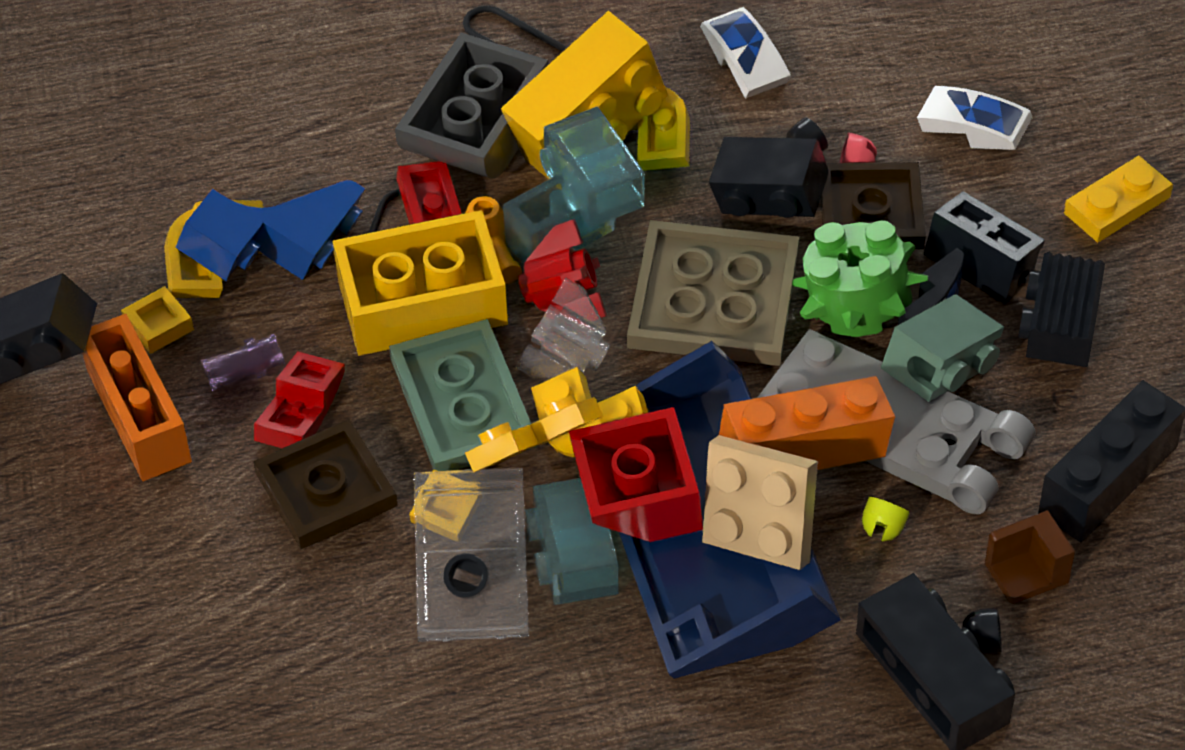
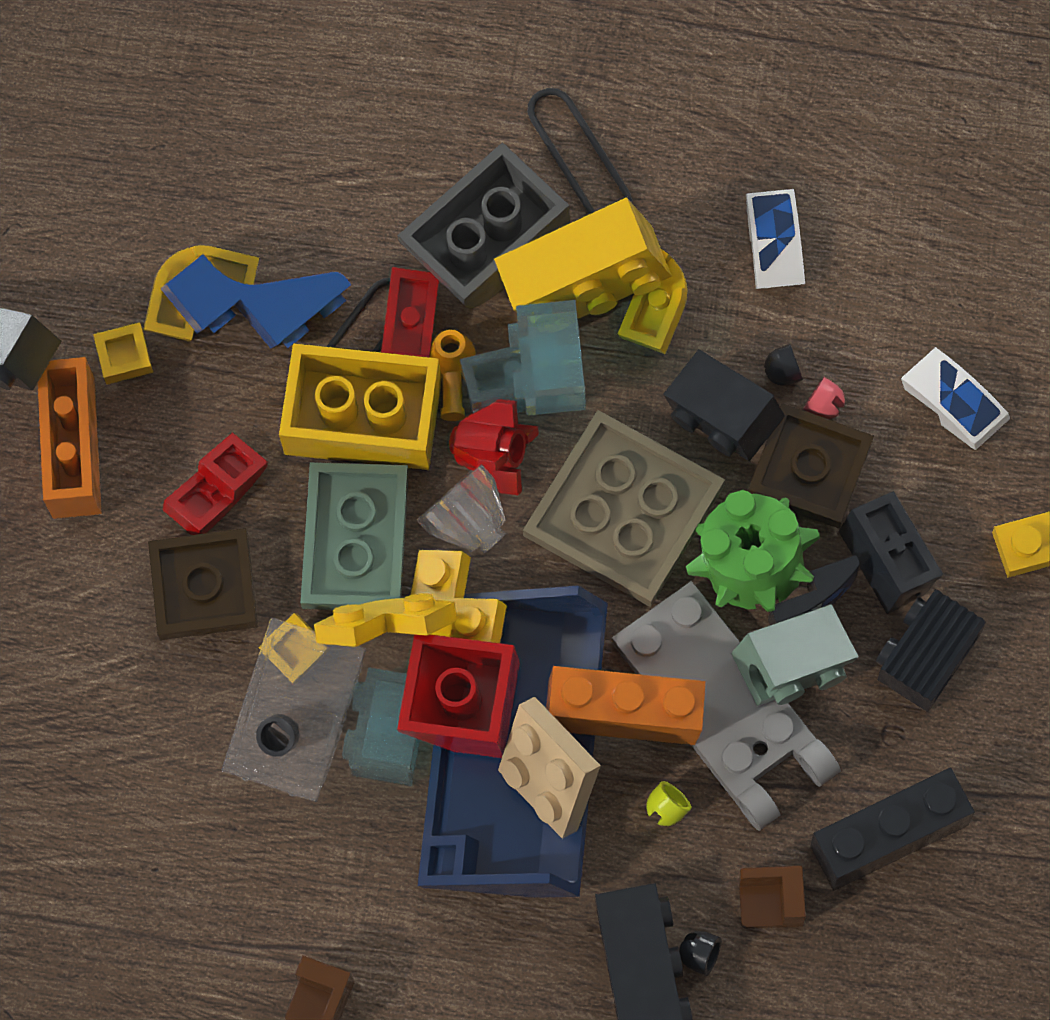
camera: 25 degrees right, 20 degrees up
clear purple pin [200,333,285,391] -> none

